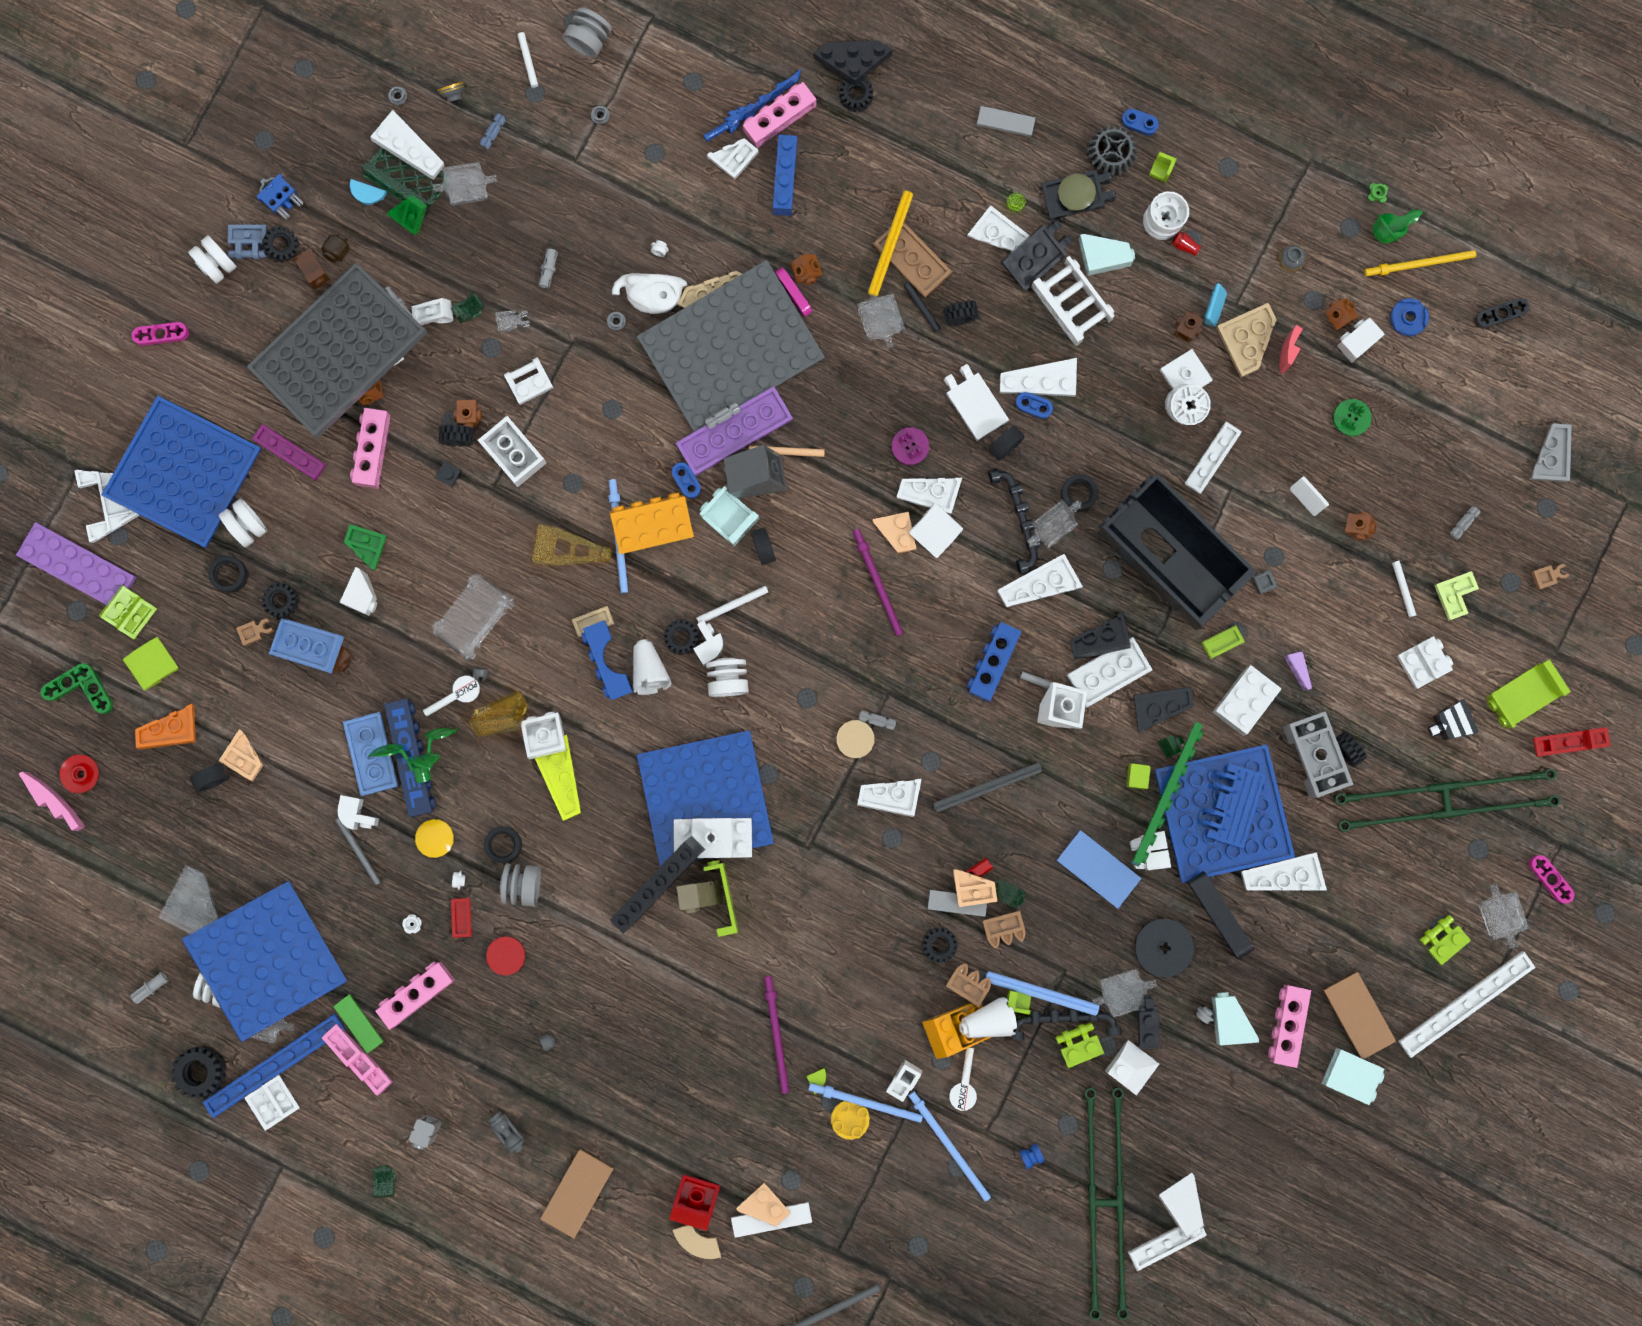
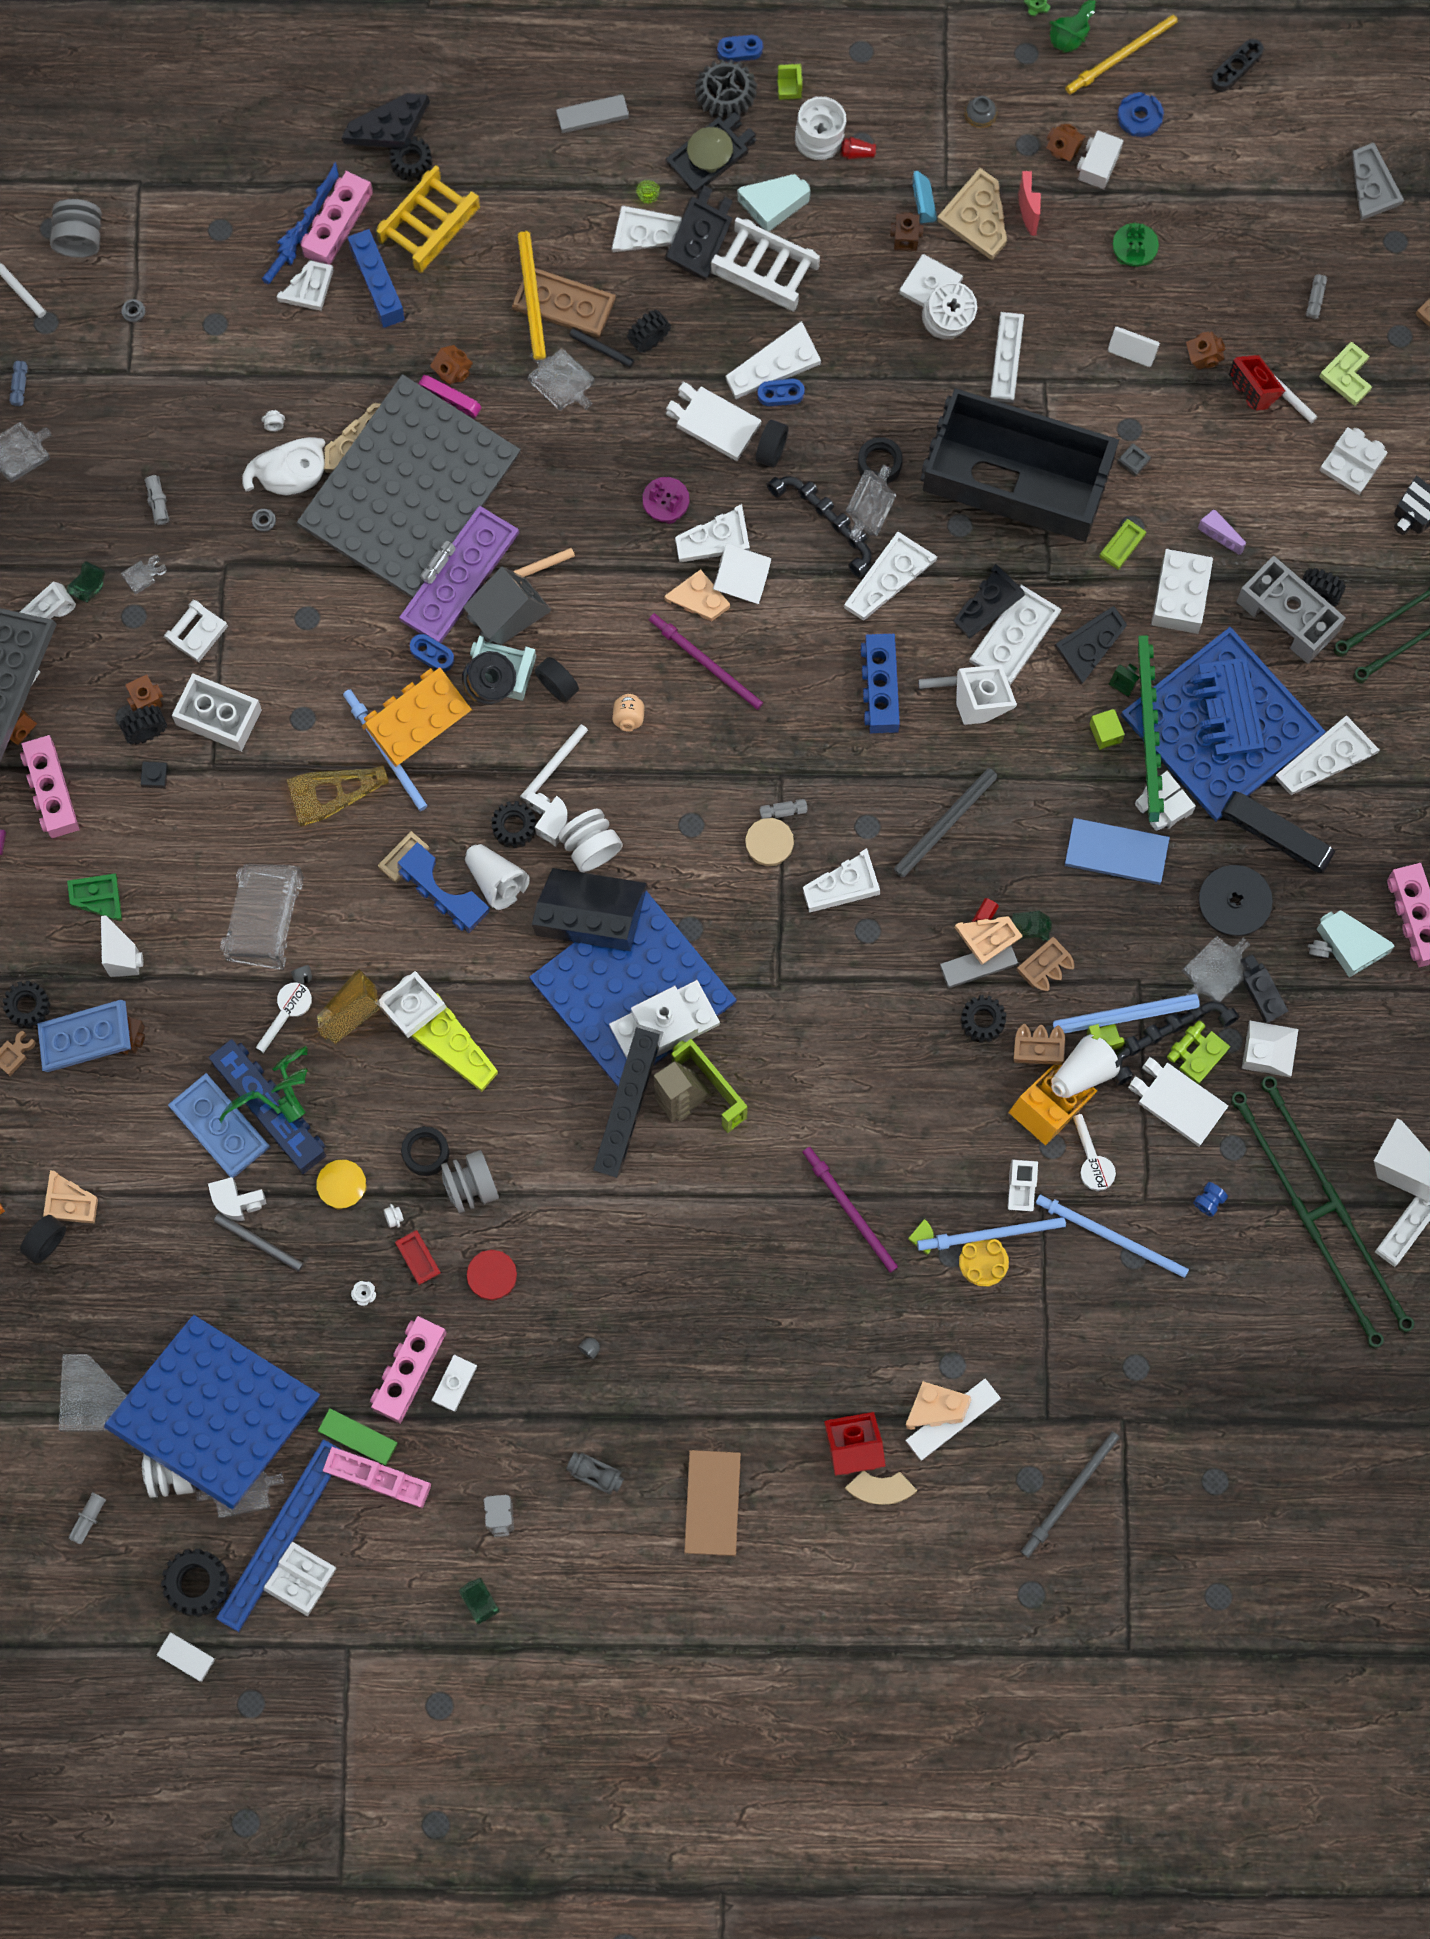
camera: 25 degrees left, 10 degrees down
none -> white tile [157,1632,215,1682]
none -> yellow fence [376,165,480,273]
none -> white plate [432,1355,477,1412]
none -> black wheel [462,651,516,705]
none -> black slope [532,868,647,951]
none -> light nougat head [612,694,645,731]
none -> white tile [1128,1057,1228,1147]
none -> red slope [1229,355,1286,411]

